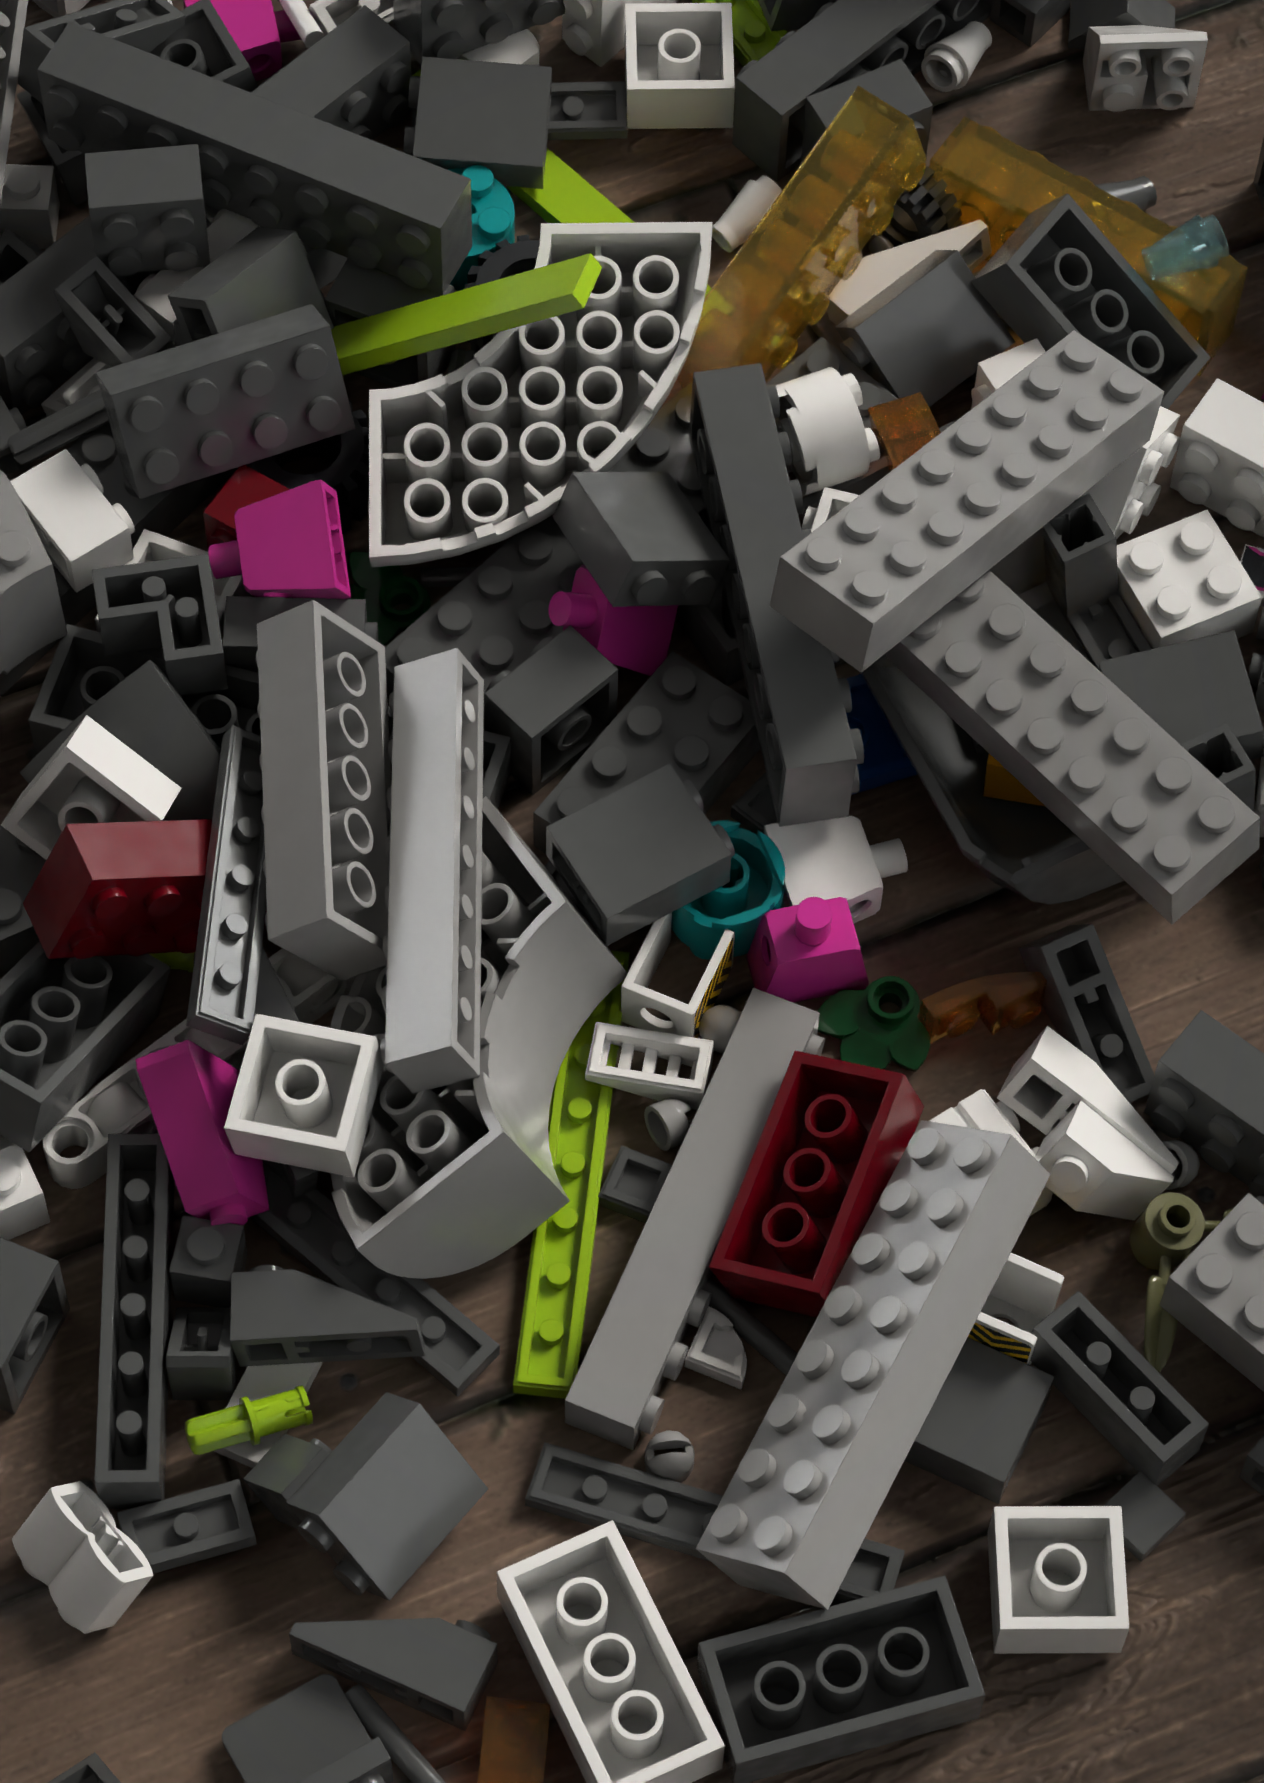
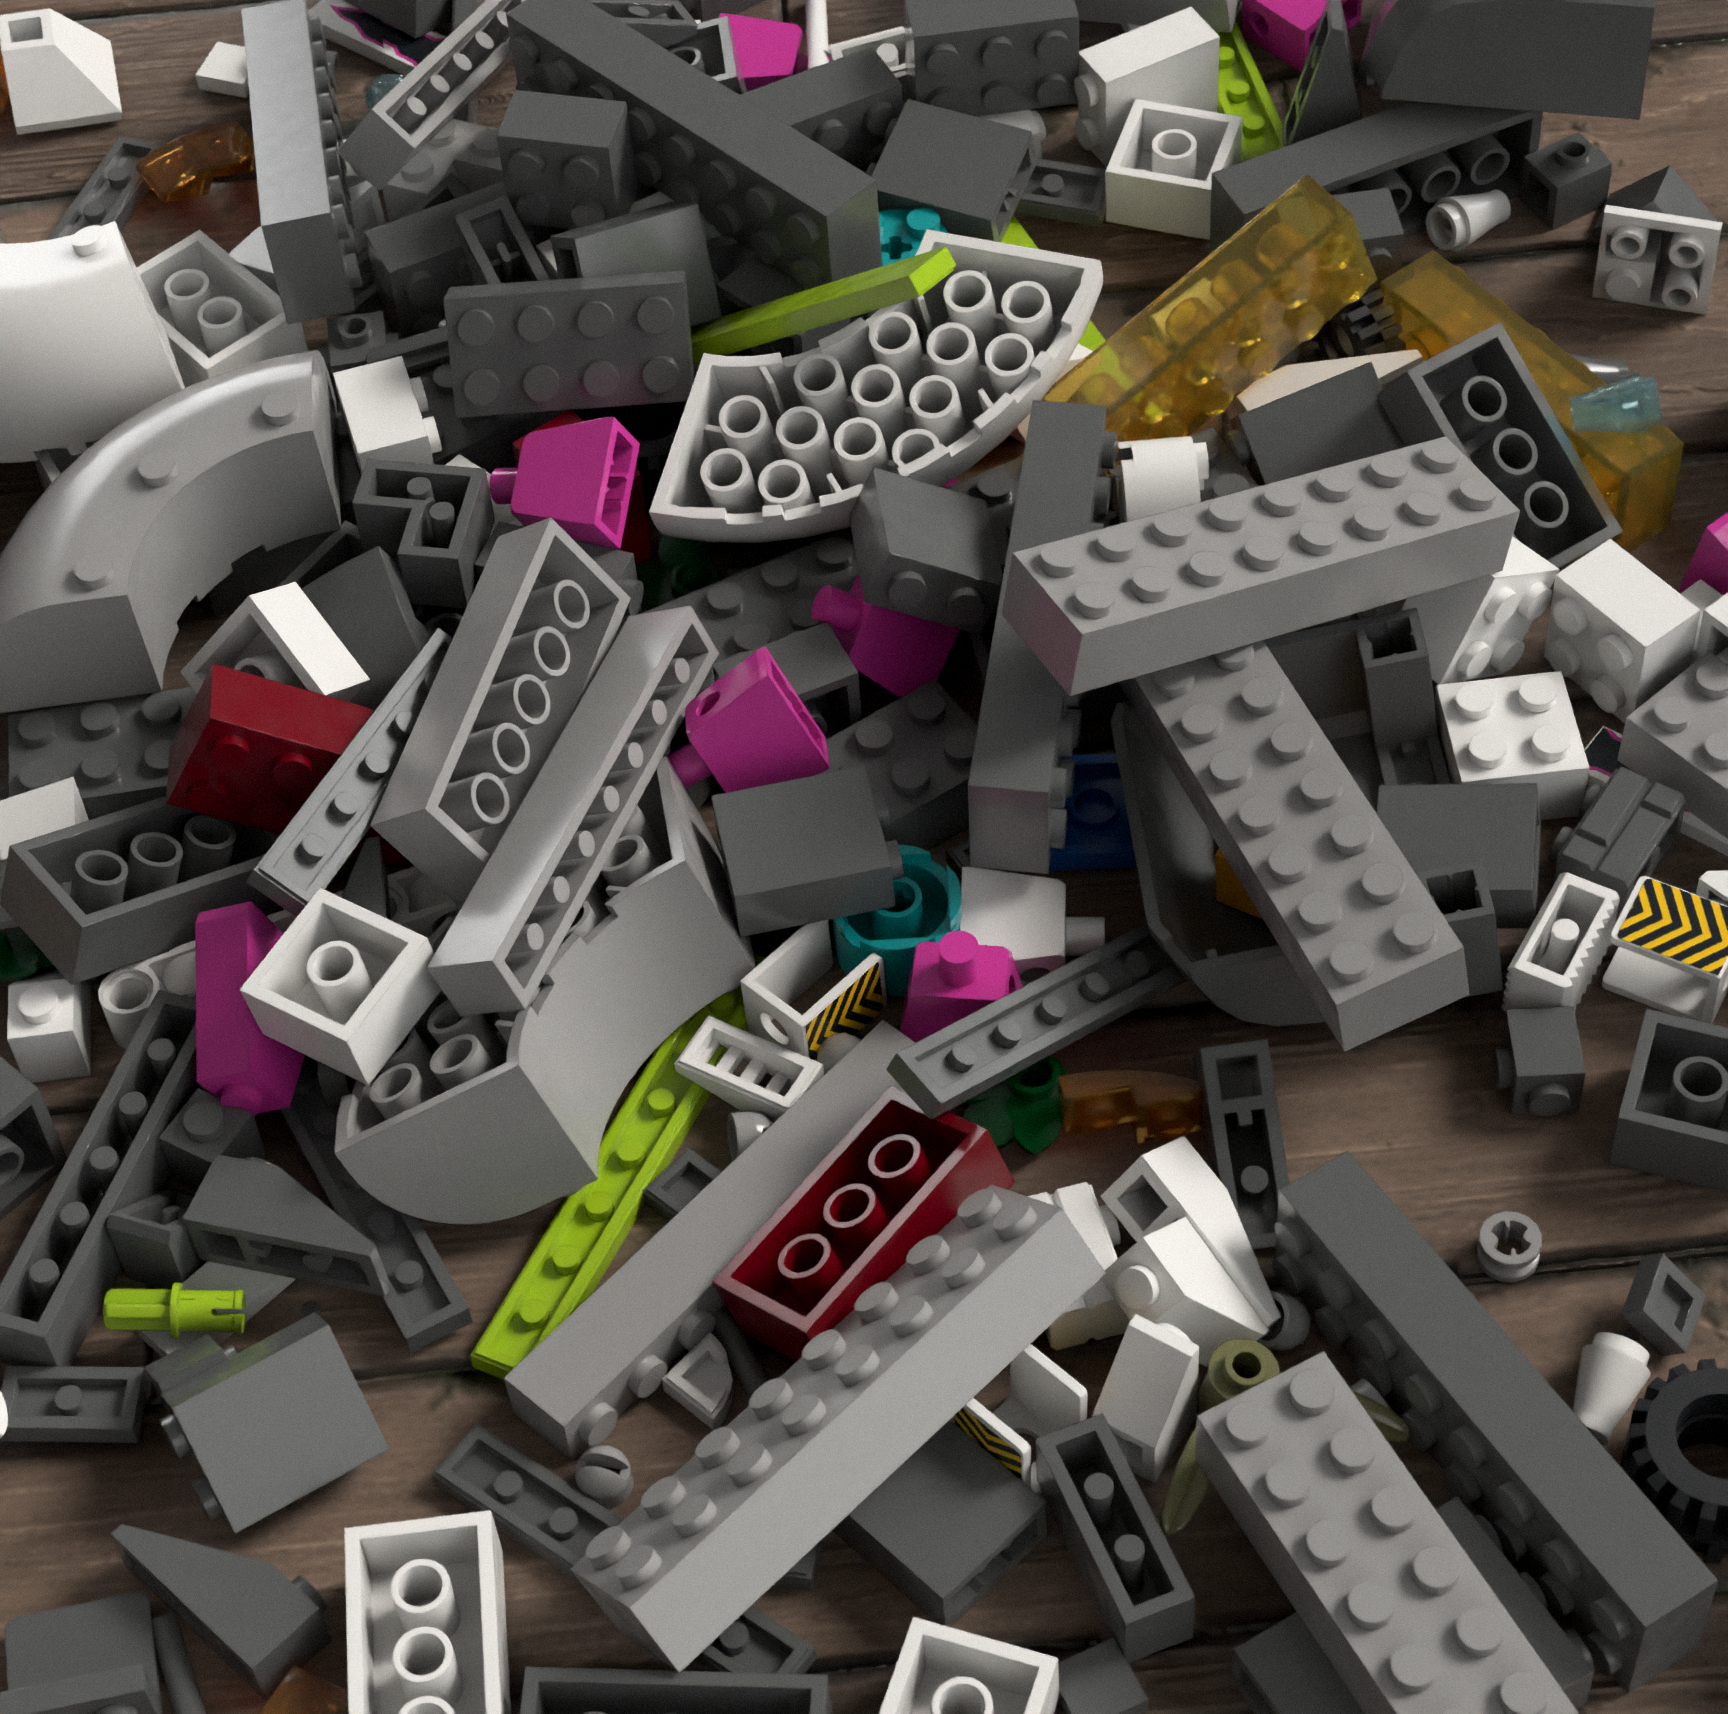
camera: 25 degrees right, 10 degrees down
none -> dark pink torso [666,646,830,793]
none -> dark grey plate [886,922,1186,1120]
none -> white slope [1092,1314,1199,1483]

